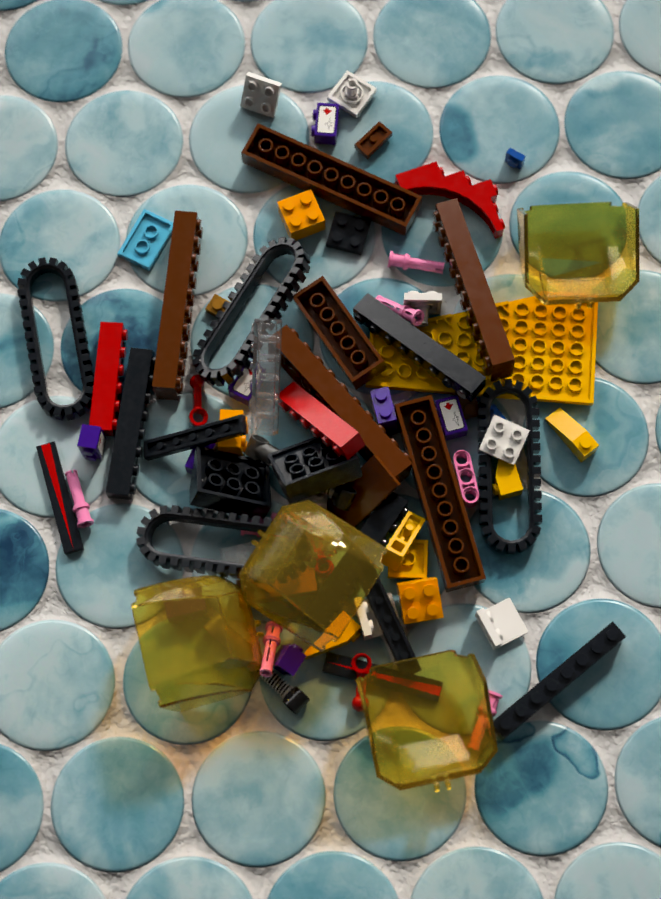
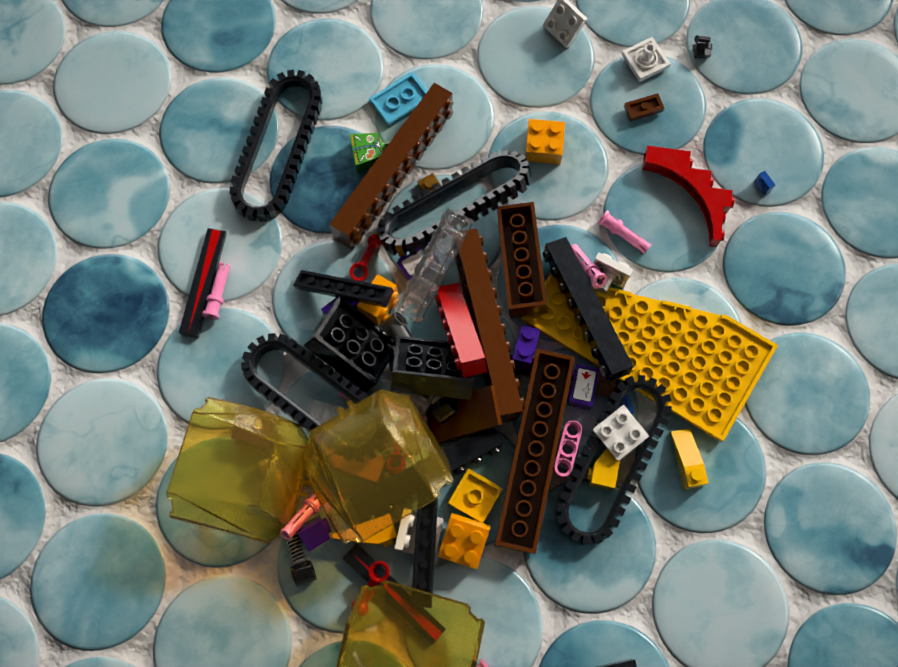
camera: 25 degrees right, 0 degrees up
dark purple brick [77,424,107,461] -> none
red brick [89,322,128,436] -> none
black brick [106,348,156,500] -> none
reddish brown brick [241,123,422,236] -> none
brick [311,103,339,145] -> none
black plate [326,211,371,256] -> none
yellow slope [380,511,426,571] -> none
reddish brown brick [433,198,515,382] -> none
white bracket [475,598,528,650] -> none
clear yellow windscreen [517,202,639,309] -> none
none -> bright green torso [349,133,390,173]
none -> black piece [692,35,713,58]

